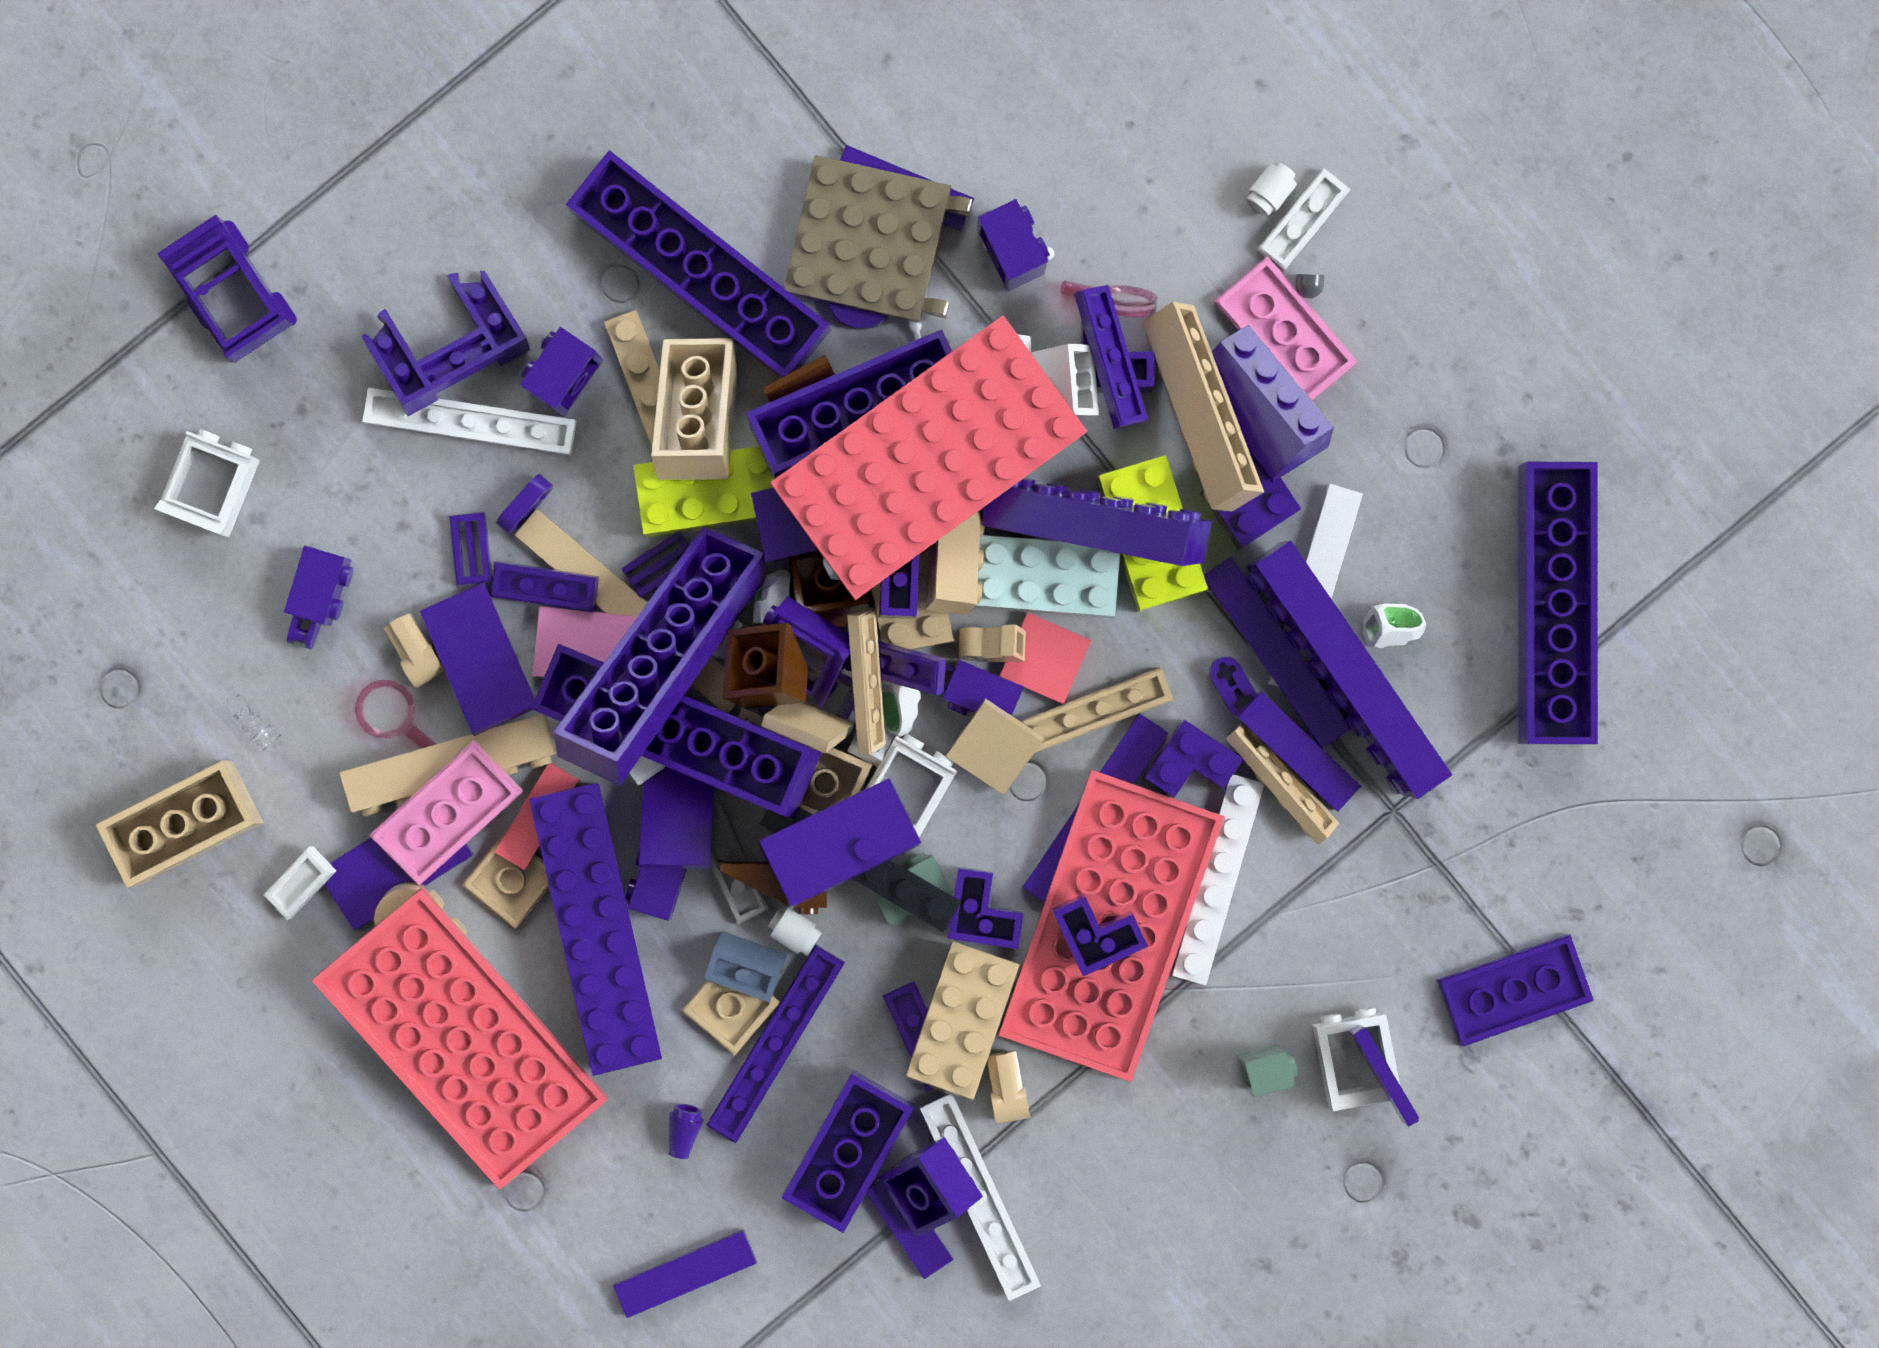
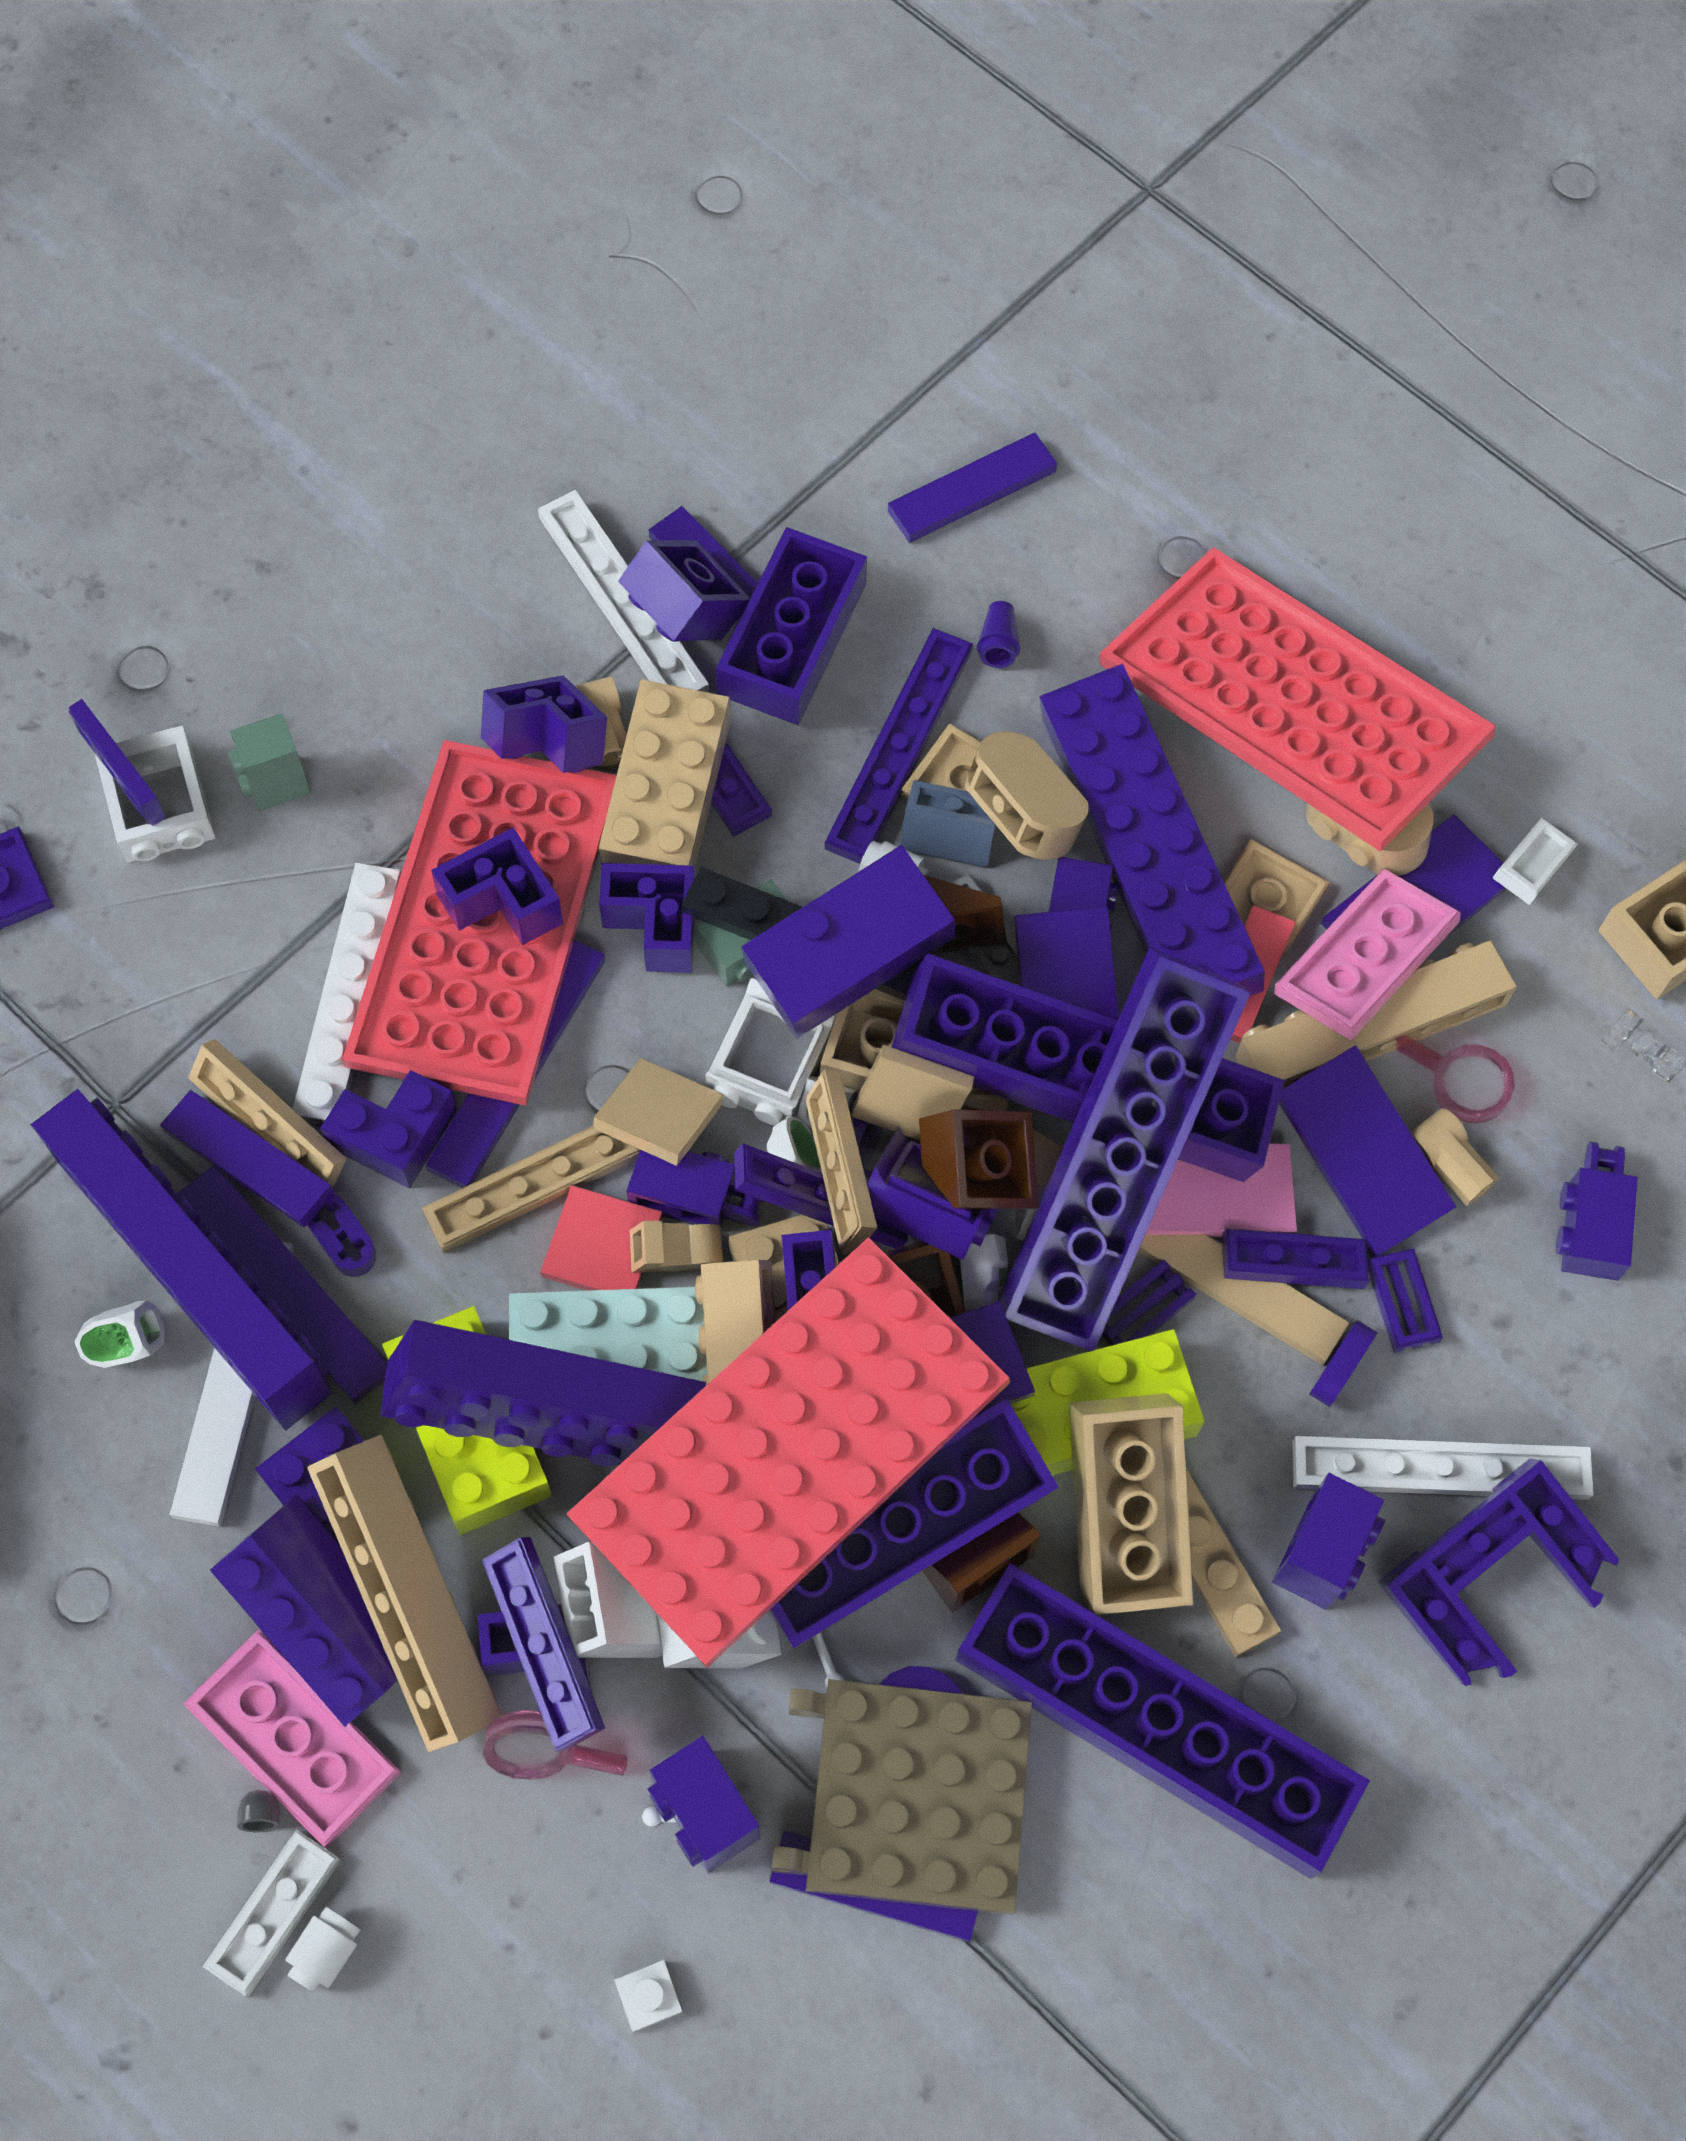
camera: 170 degrees right, 20 degrees down
none -> dark purple brick [480,675,607,773]
none -> white plate [614,1960,683,2033]
none -> tan brick [965,731,1089,860]

